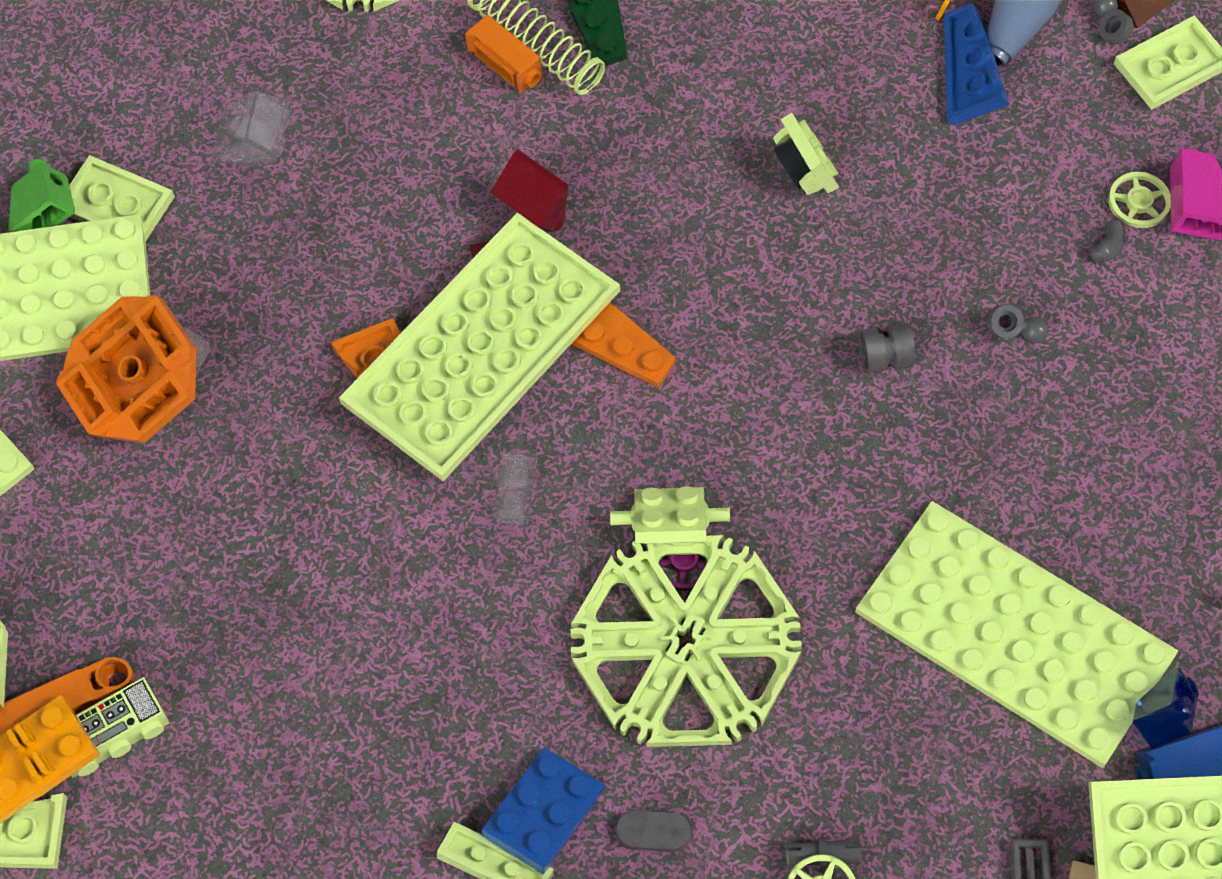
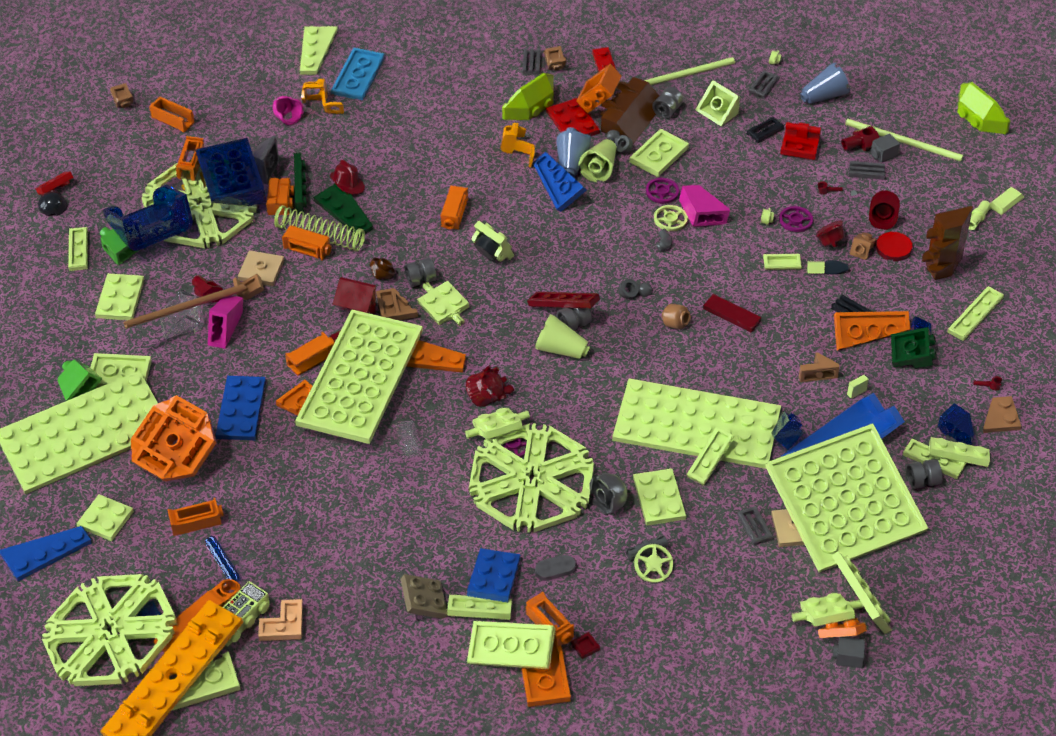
camera: 25 degrees left, 15 degrees down
none -> yellowish green plate [95,273,144,320]
none -> medium nougat piece [124,284,246,329]
none -> orange window [167,498,224,536]
none -> dark red piece [192,275,223,303]
none -> clear blue axle [205,536,240,582]
none -> dark pink slope [208,295,243,349]
none -> blue plate [216,375,266,441]
none -> medium nougat bracket [233,274,264,300]
none -> tan plate [238,251,284,286]
none -> light nougat plate [258,599,303,641]
none -> orange window [285,332,335,376]
none -> reddish brown plate [369,257,396,280]
none -> medium nougat wing [376,288,418,320]
none -> dark tan plate [401,574,447,619]
none -> flat silver wheel [404,257,437,287]
none -> yellowish green plate [417,281,469,326]
none -> orange window [441,186,468,230]
none -> dark red hair [466,365,515,407]
none -> dark red tile [527,292,600,308]
none -> yellowish green cone [535,314,590,359]
none -> yellowish green cone [578,139,617,182]
none -> flat silver cylinder [590,473,628,514]
none -> yellowish green plate [633,468,686,526]
none -> magenta wheel [646,178,679,204]
none -> medium nougat head [662,304,691,329]
none -> yellowish green tile [687,427,734,485]
none -> dark red tile [703,294,761,332]

